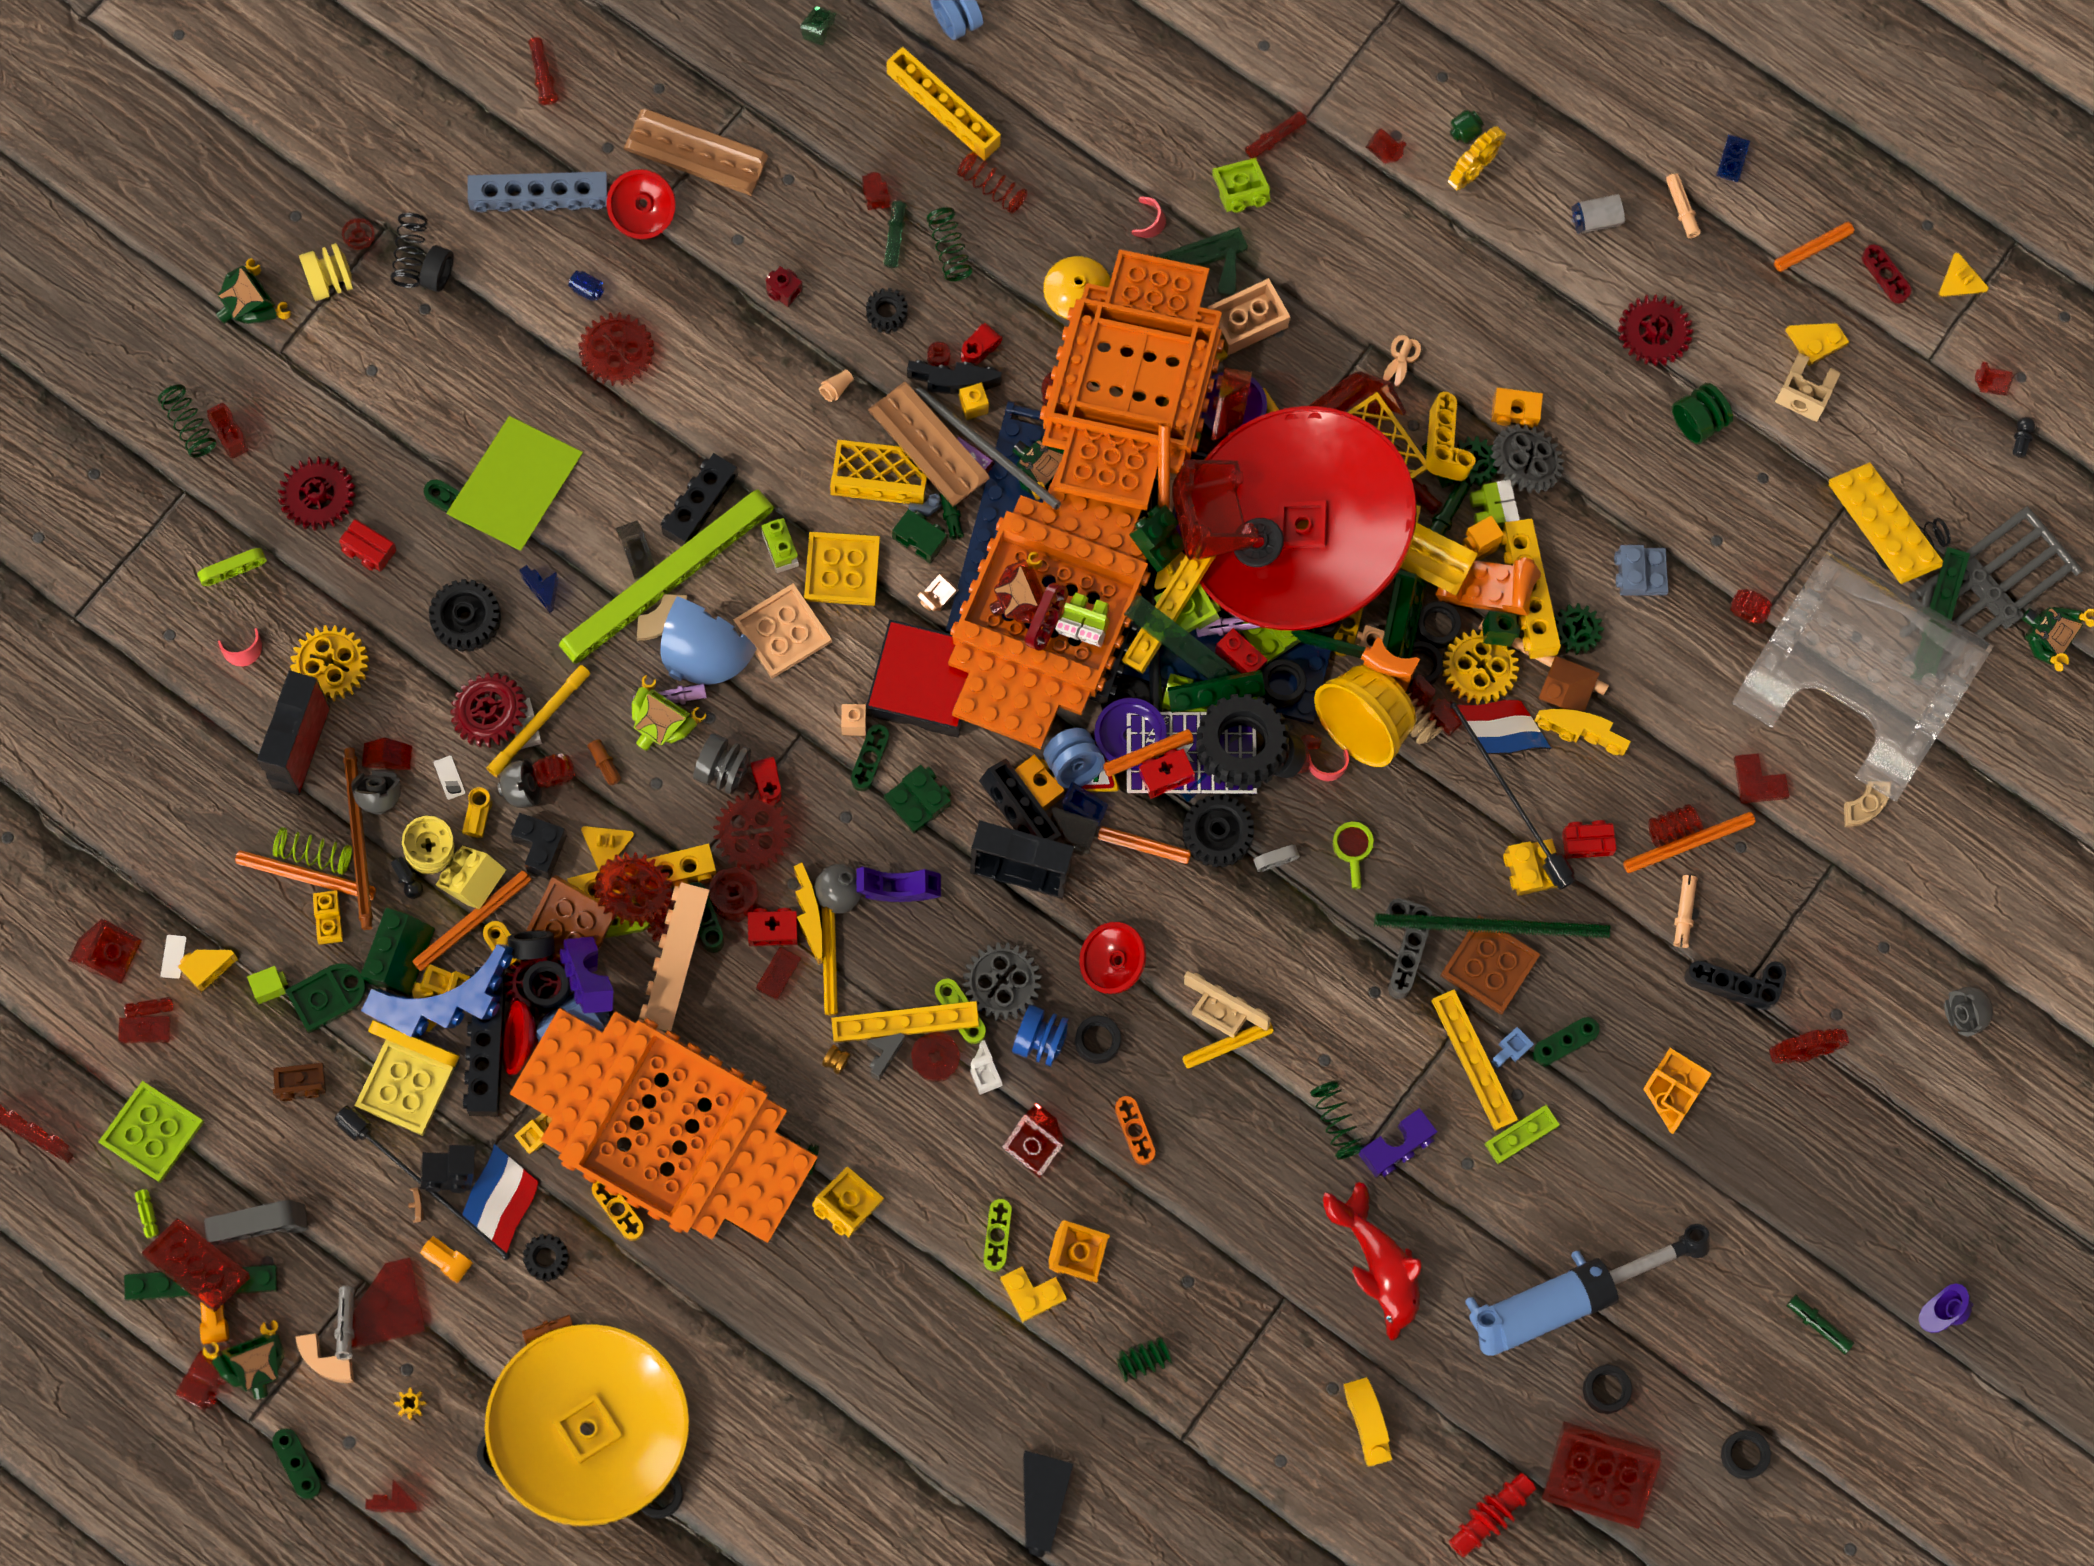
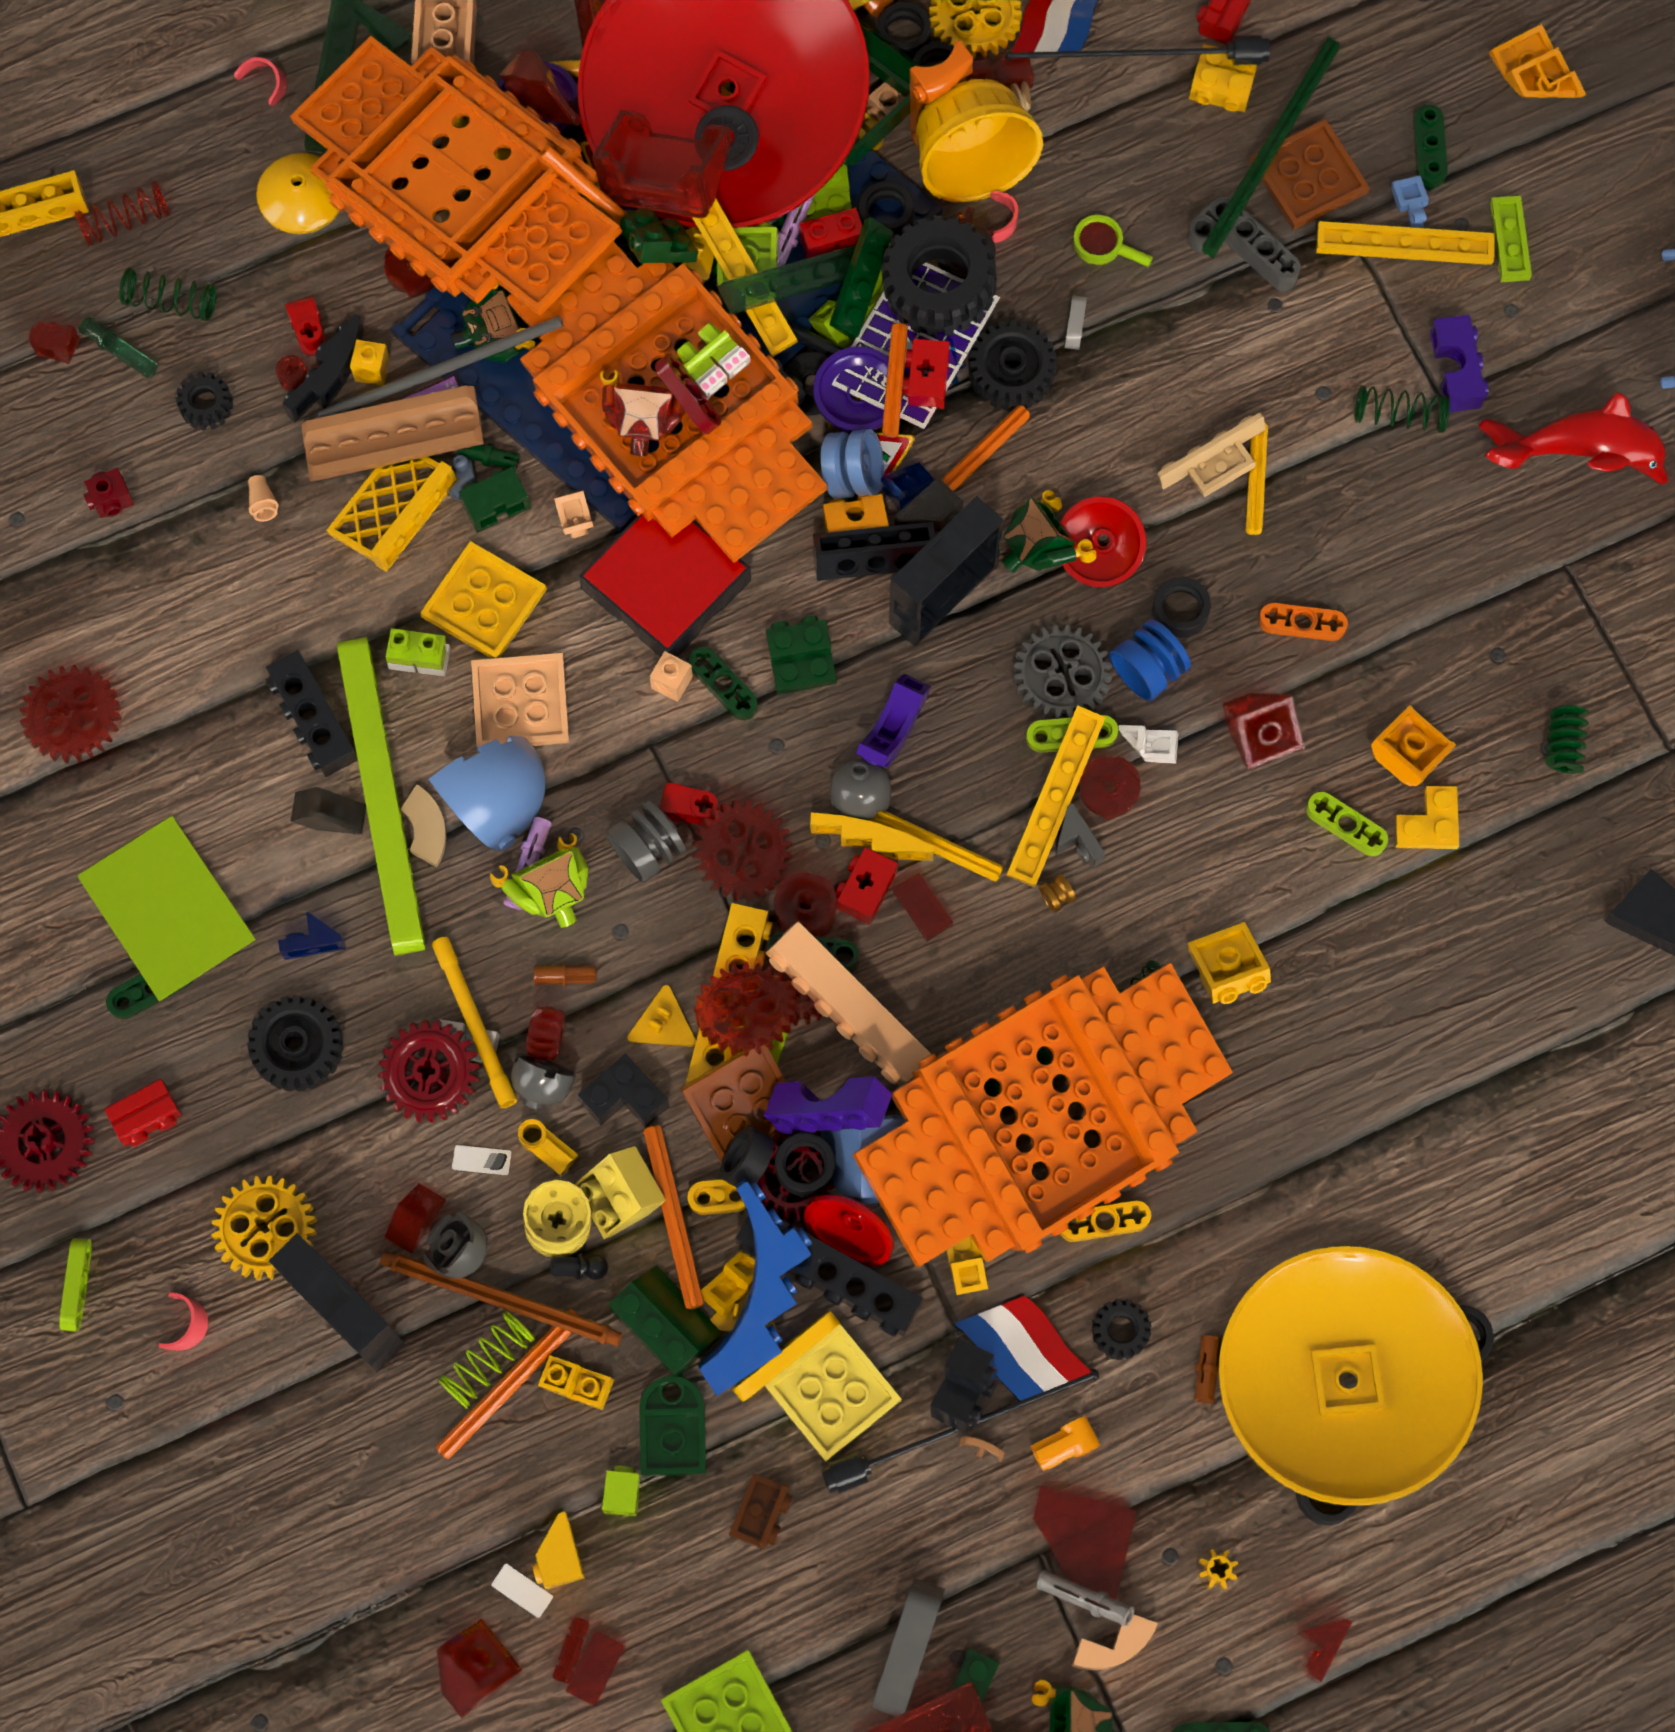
camera: 55 degrees left, 0 degrees up
none -> torso [1002,490,1097,573]

